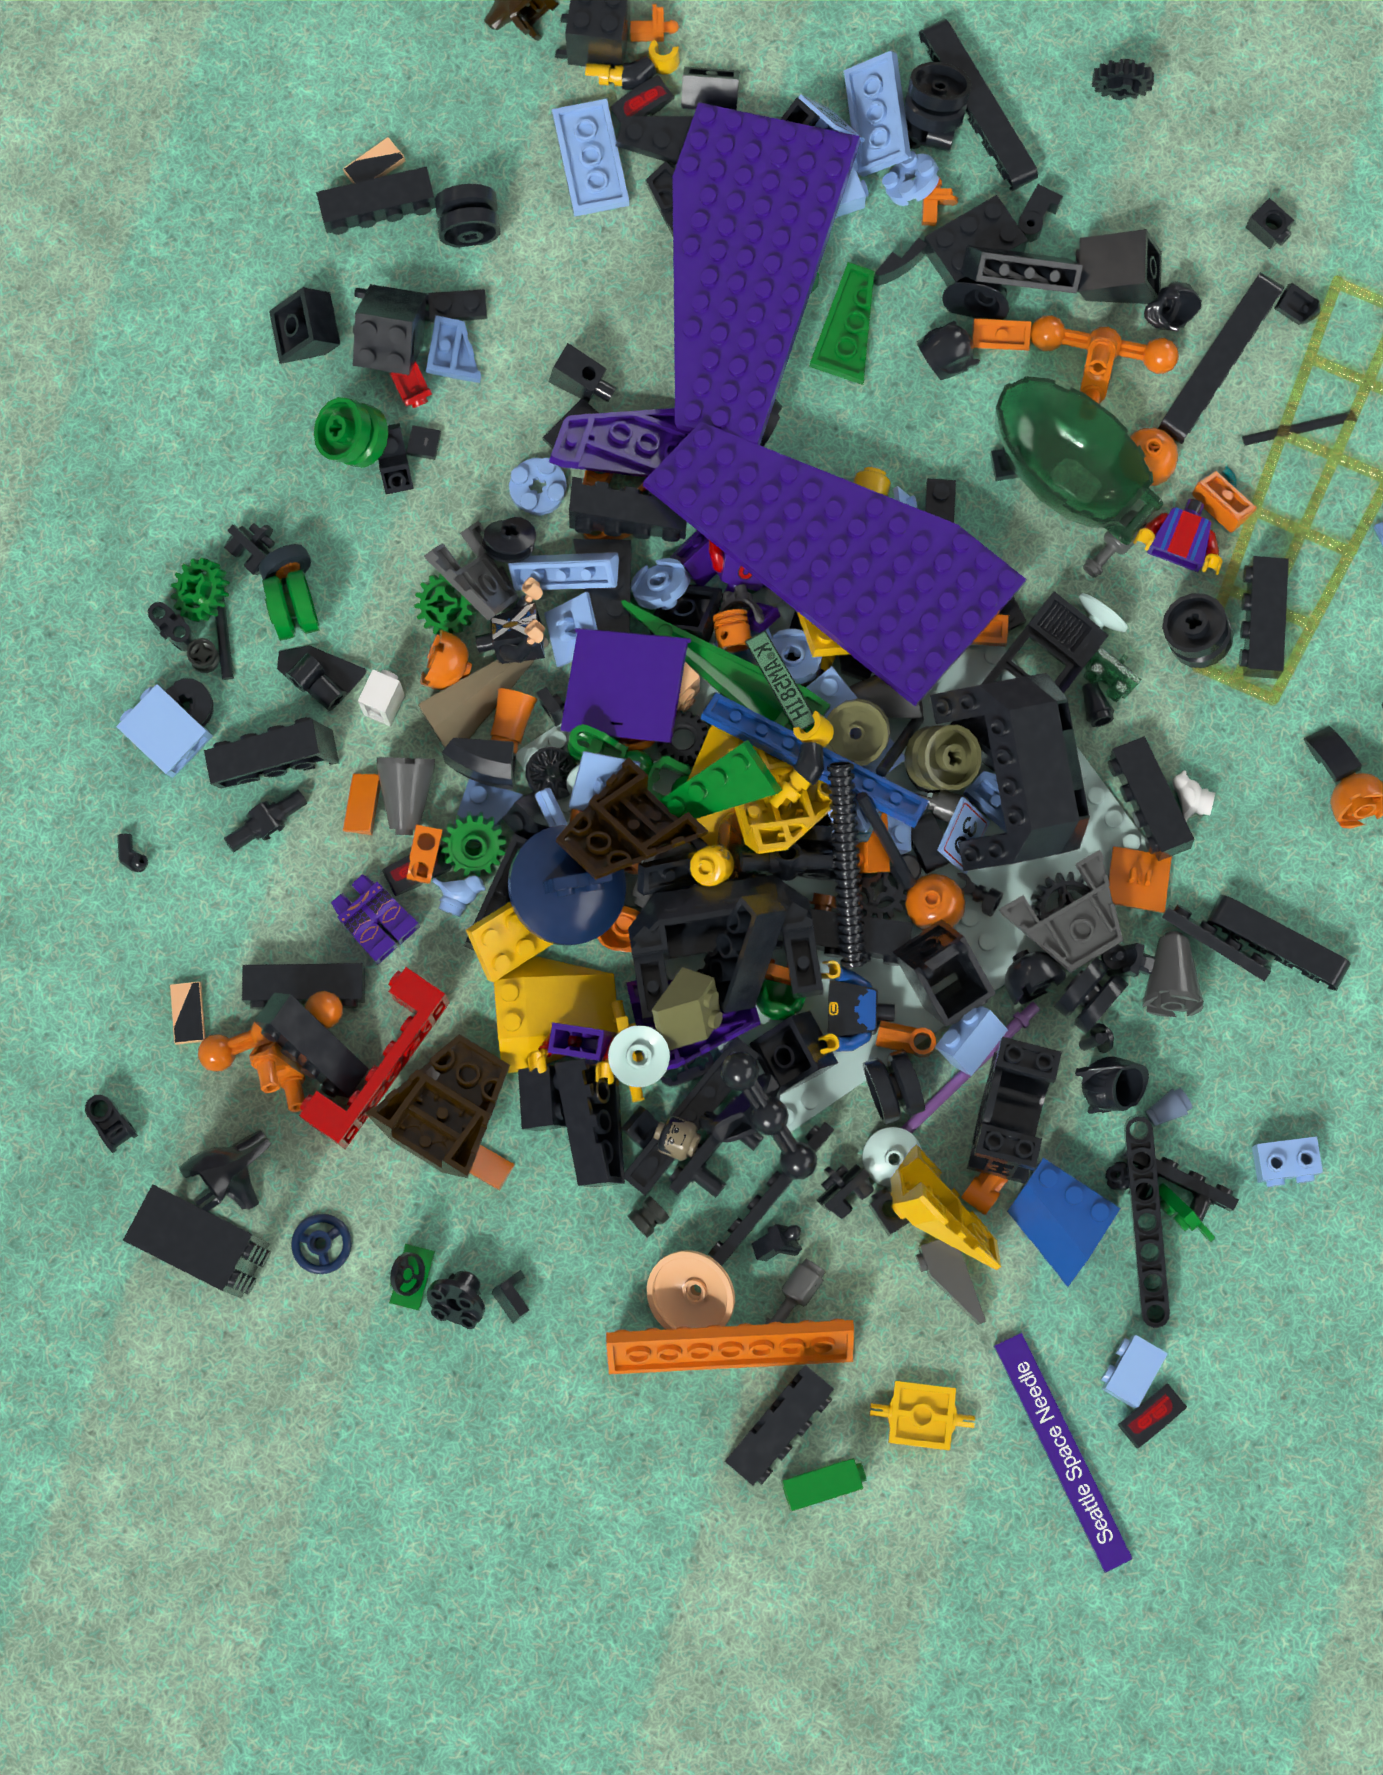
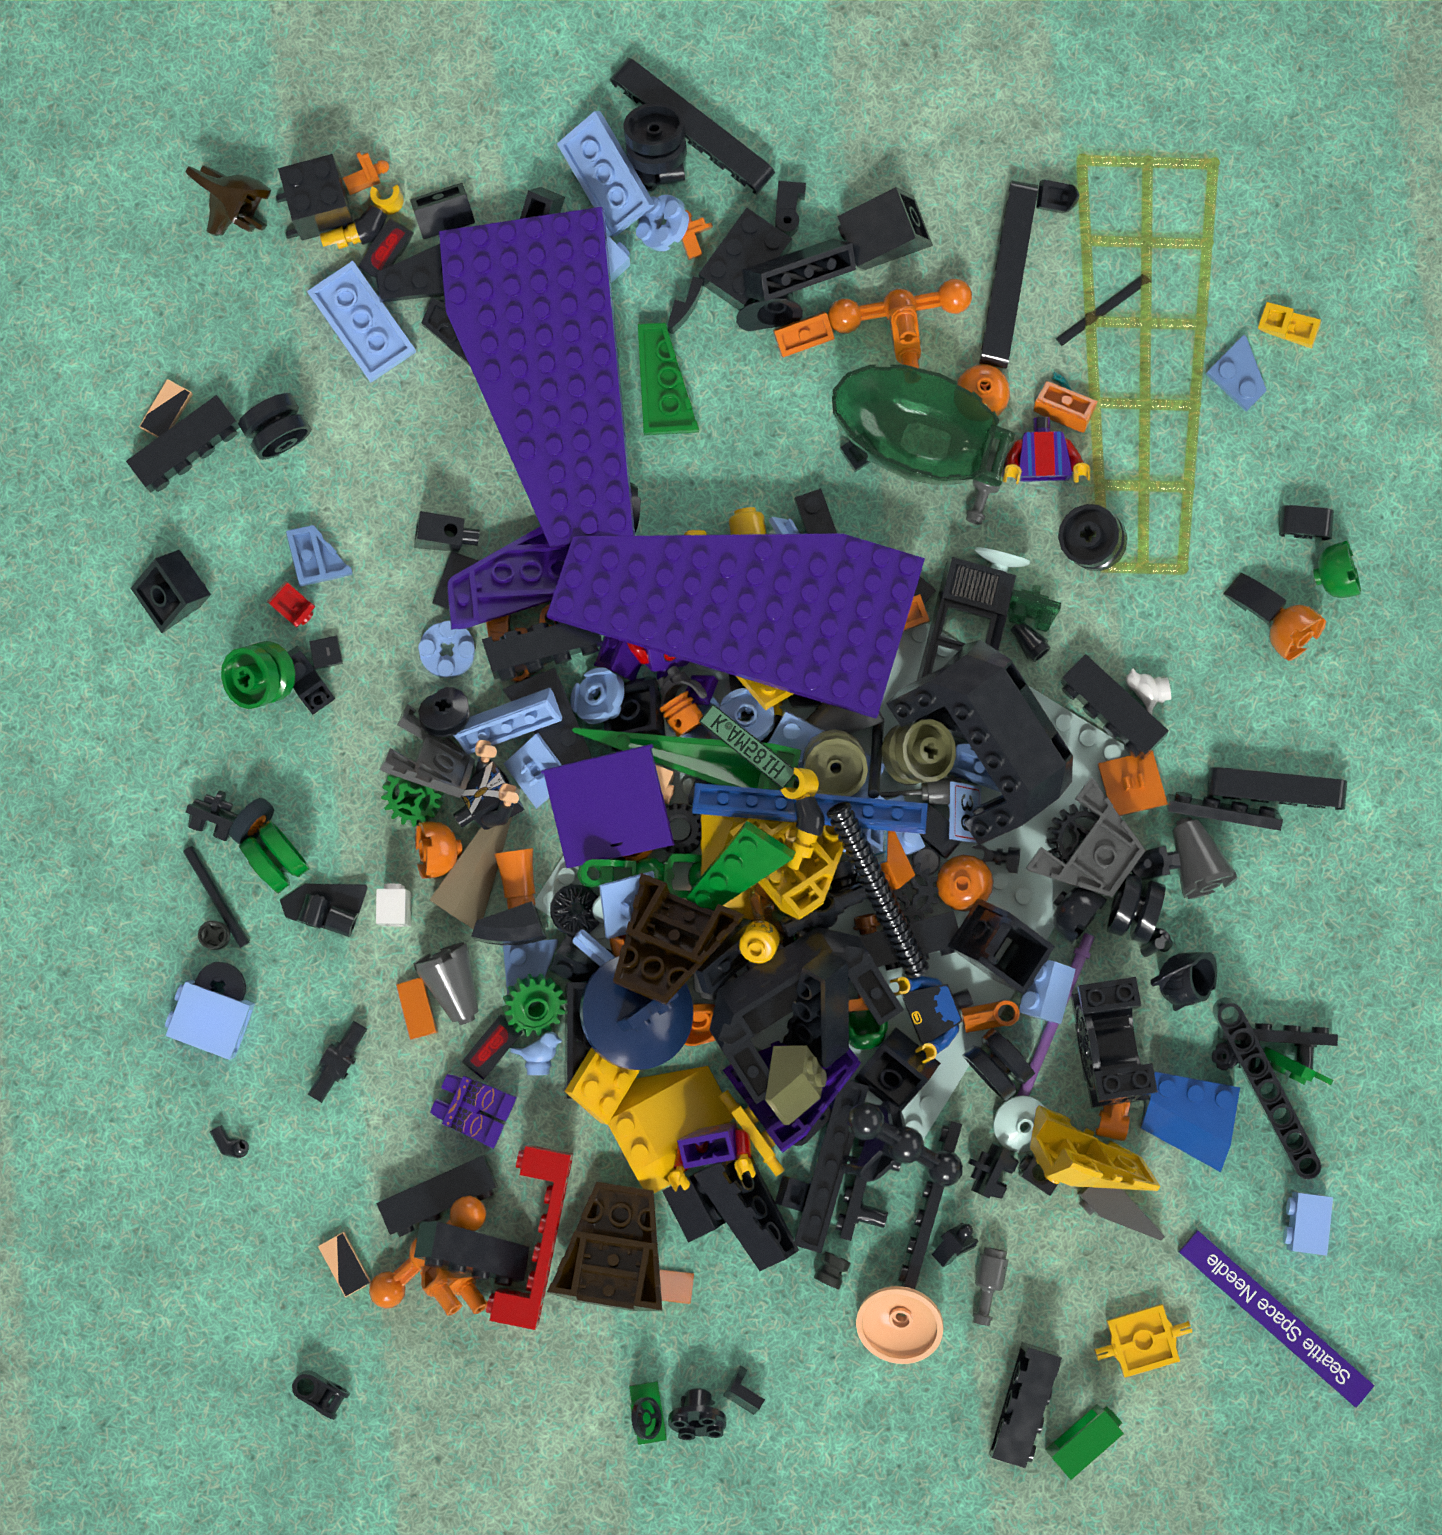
camera: 25 degrees left, 5 degrees up
black window [123,1184,271,1298] -> none
black piece [148,602,195,651] -> none
green gear [170,558,230,622] -> none
black piece [179,1130,271,1212] -> none
black wedge [204,717,339,789] -> none
dark blue piece [291,1214,352,1274] -> none
black container [352,284,427,375] -> none
orange leg [407,824,443,884] -> none
black hinge [425,289,487,323] -> none
black plate [536,687,565,727] -> none
orange plate [606,1318,854,1374] -> none
light aqua dish [608,1025,670,1087] -> none
dark tan head [654,1116,701,1161] -> none
light blue piece [798,94,865,143] -> none
black bar [856,792,916,888] -> none
black helmet [917,321,980,380] -> none
black gear [1092,59,1154,100] -> none
slope [1117,1383,1187,1449] -> none
black hair [1144,281,1202,332] -> none
sand blue cone [1145,1088,1193,1127] -> none
black brick [1239,556,1289,679] -> none
black brick [1245,198,1294,250] -> none
light blue brick [1252,1136,1323,1187] -> none

